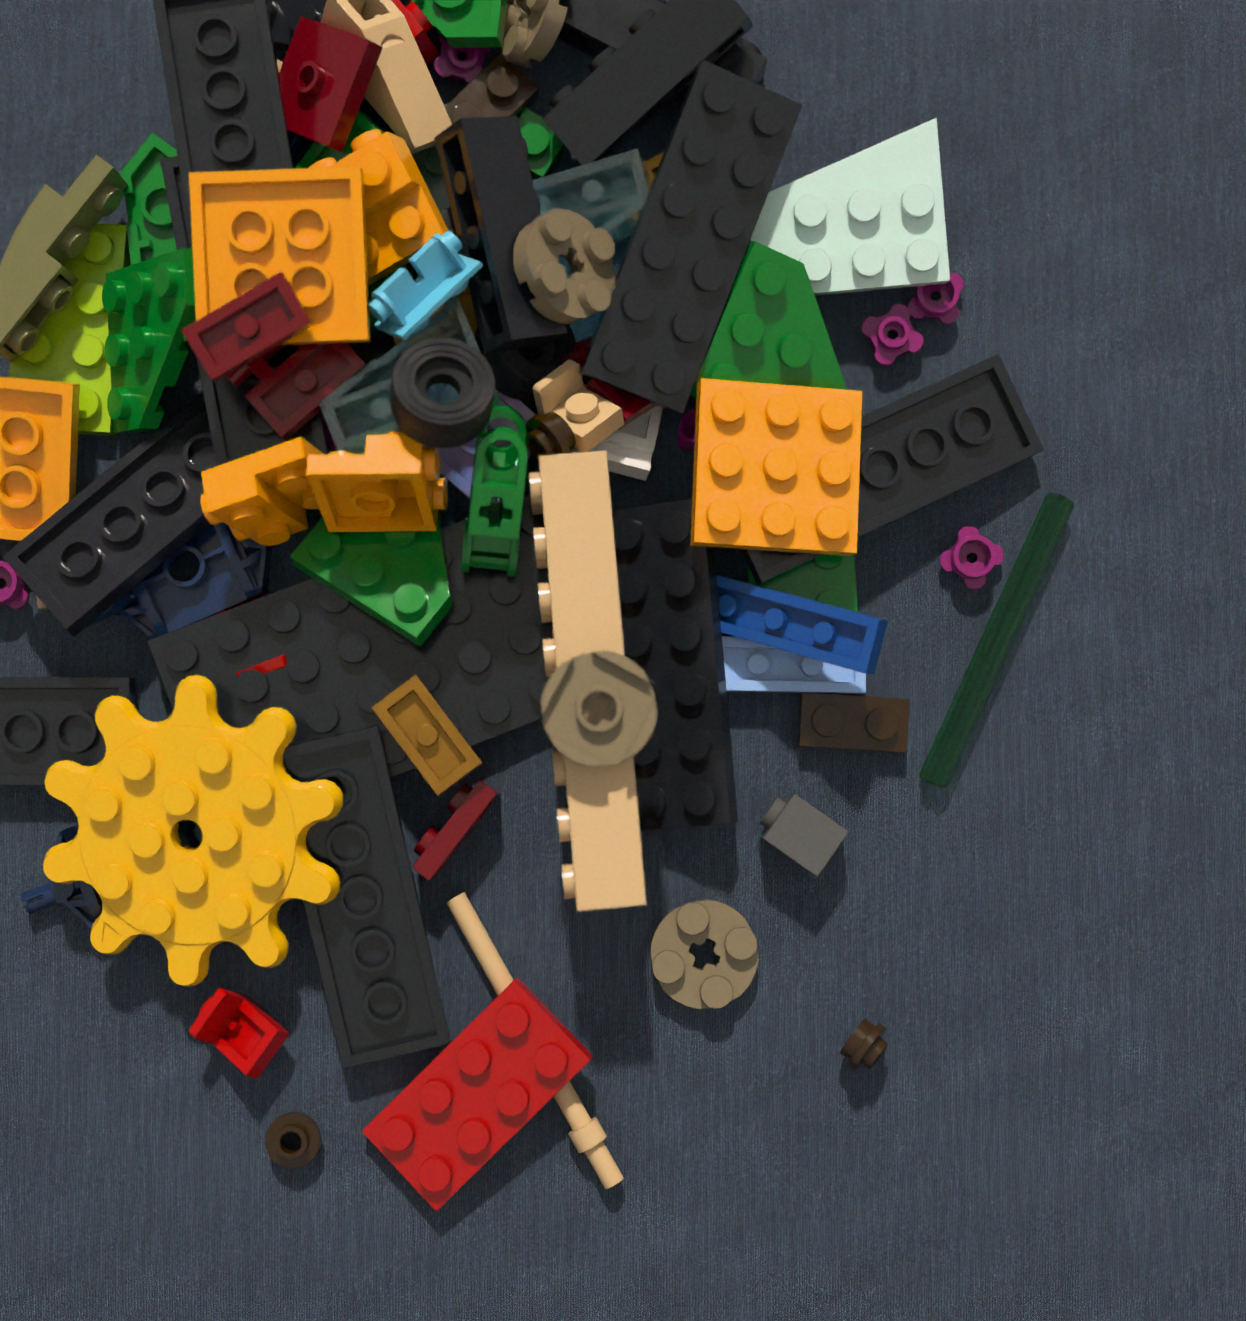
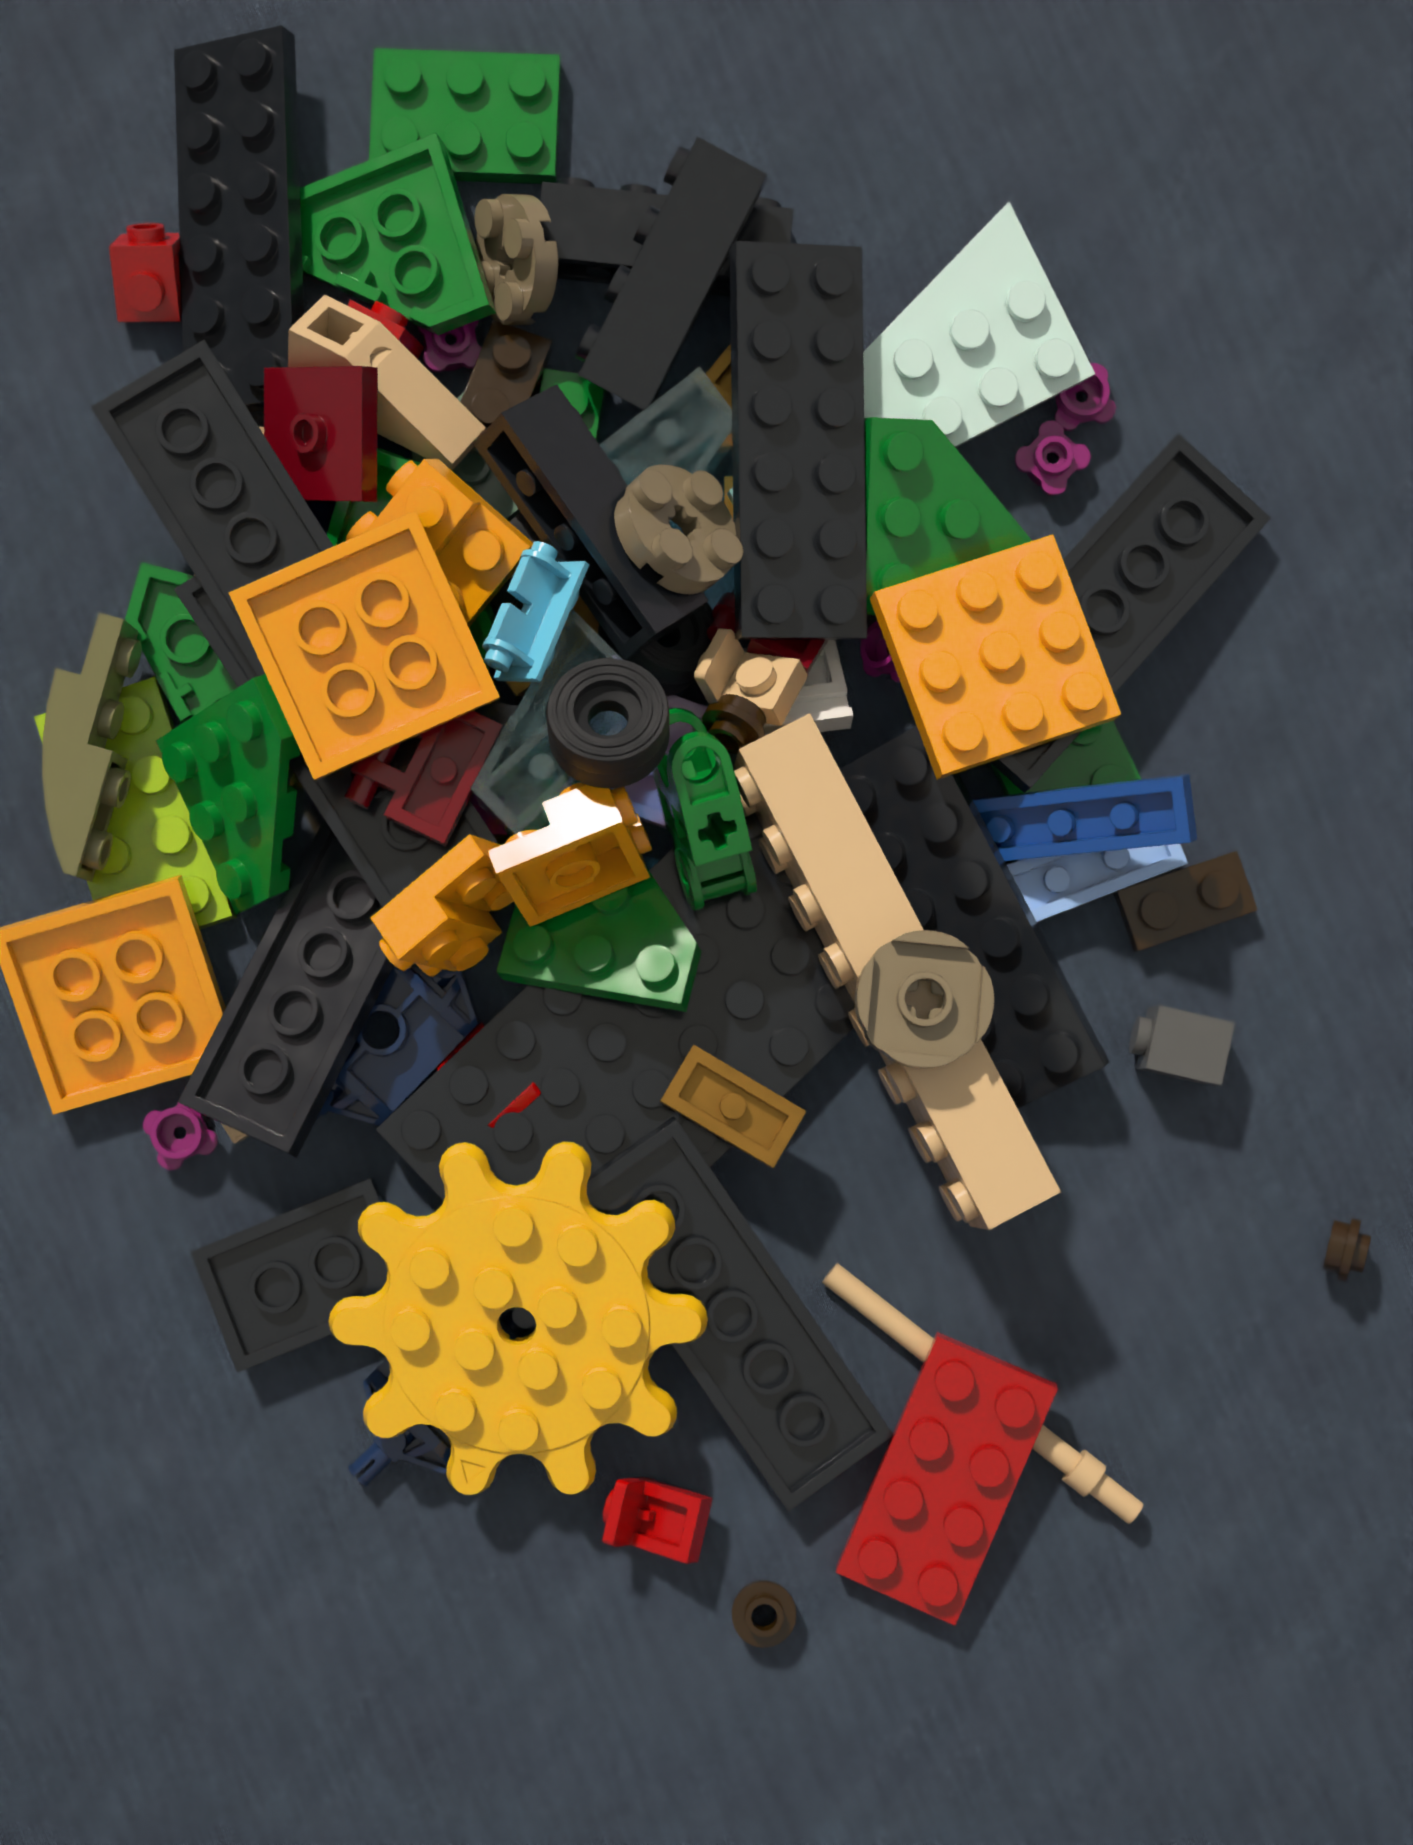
camera: 30 degrees left, 0 degrees up
dark red plate [182,272,314,382] -> none
dark red plate [412,780,500,881] -> none
dark tan plate [650,899,758,1009] -> none
clear green axle [919,492,1074,788] -> none
magenta plate [939,526,1004,590] -> none

